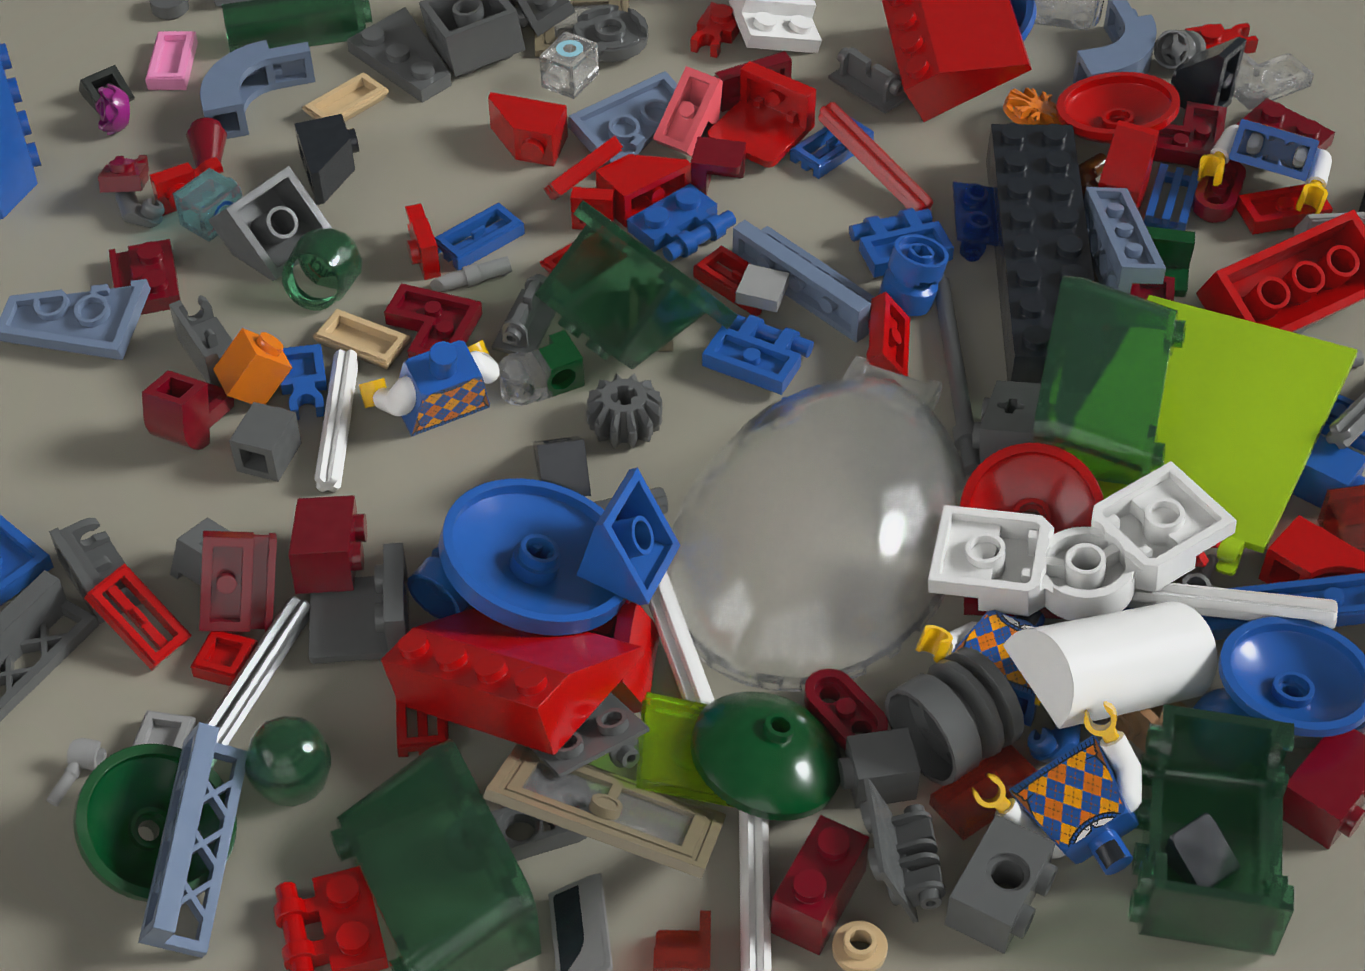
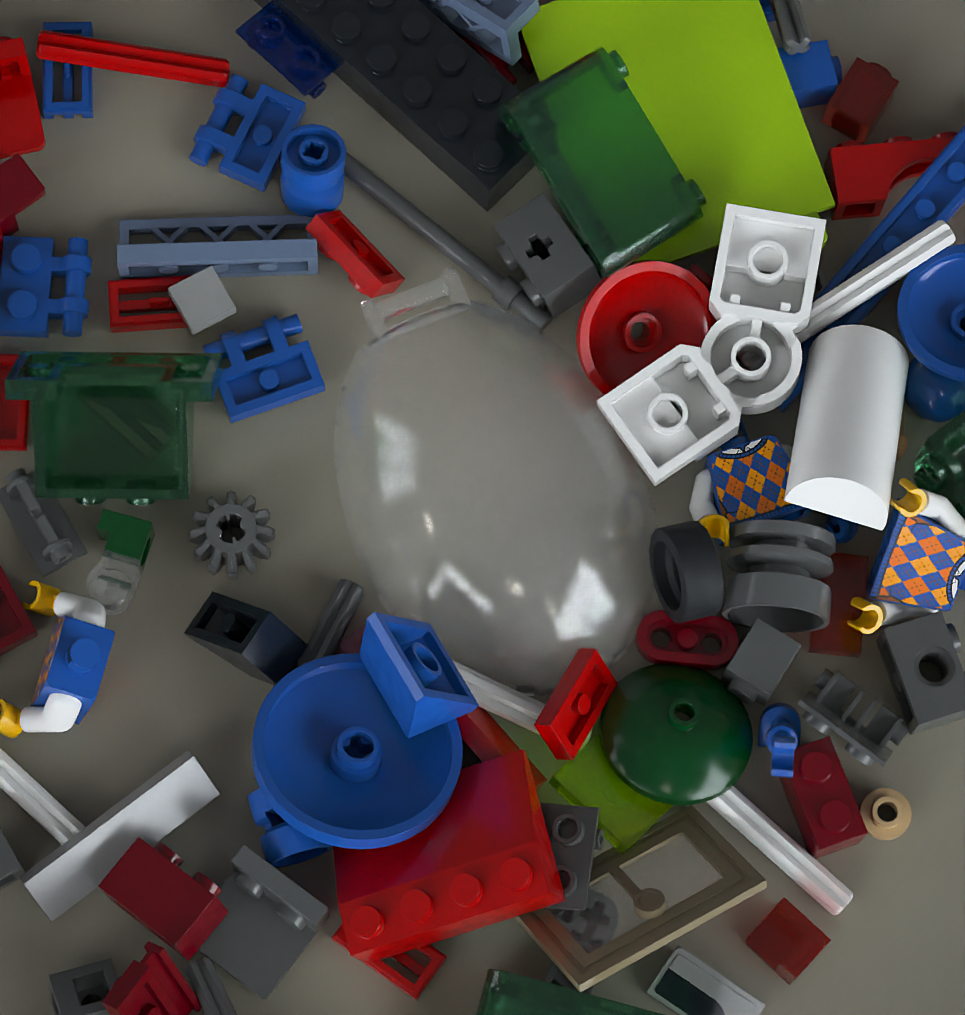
camera: 55 degrees left, 25 degrees up
none -> light grey tile [19,750,220,921]
none -> red plate [534,648,618,761]
none -> black tyre [649,521,724,623]
none -> blue piece [758,703,801,778]

